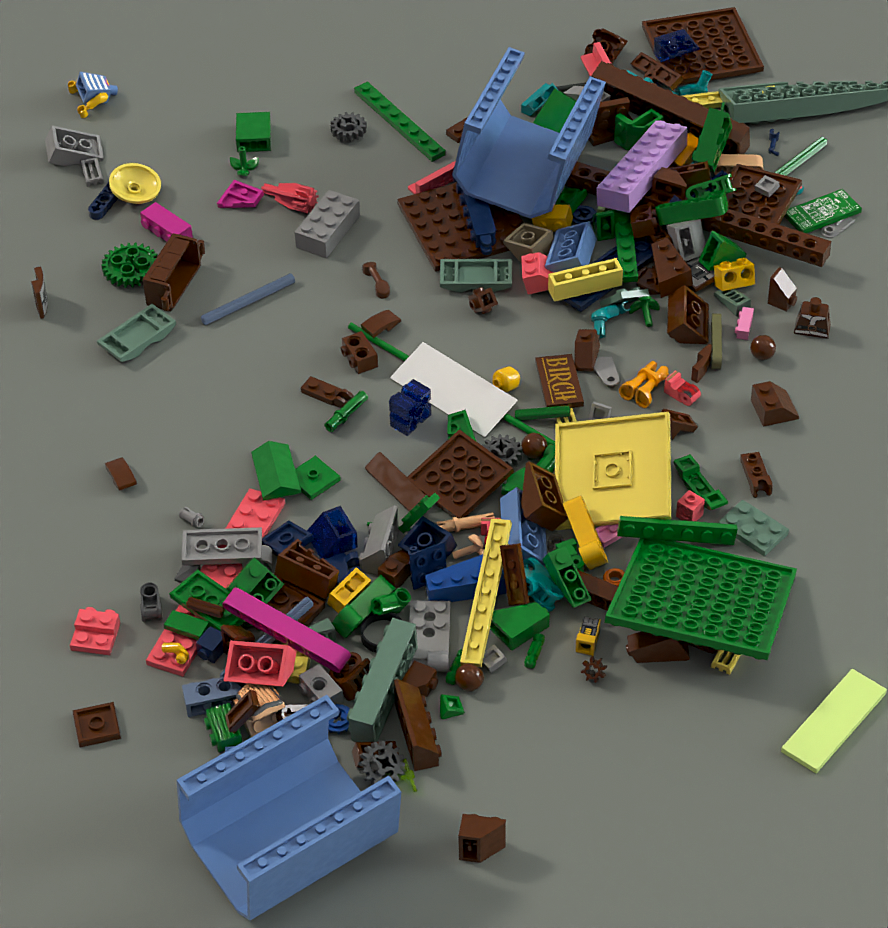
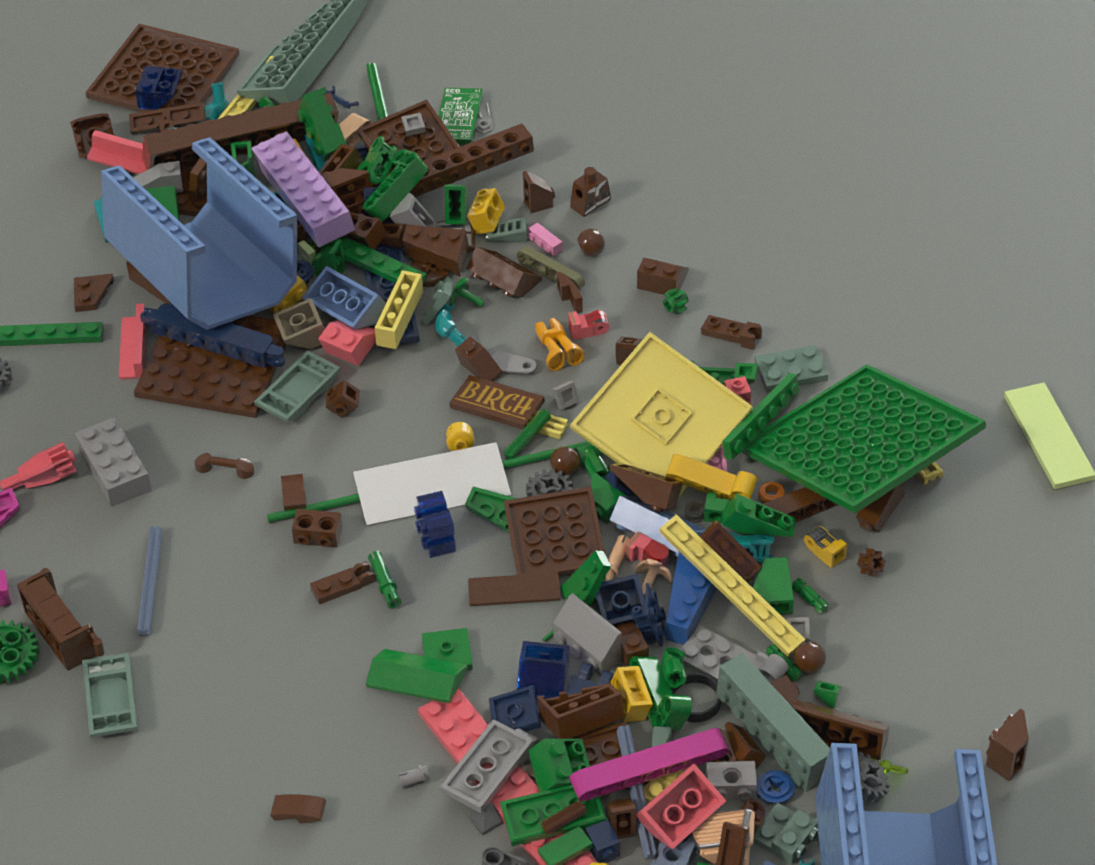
camera: 55 degrees left, 0 degrees up
none -> green gear [663,288,689,315]

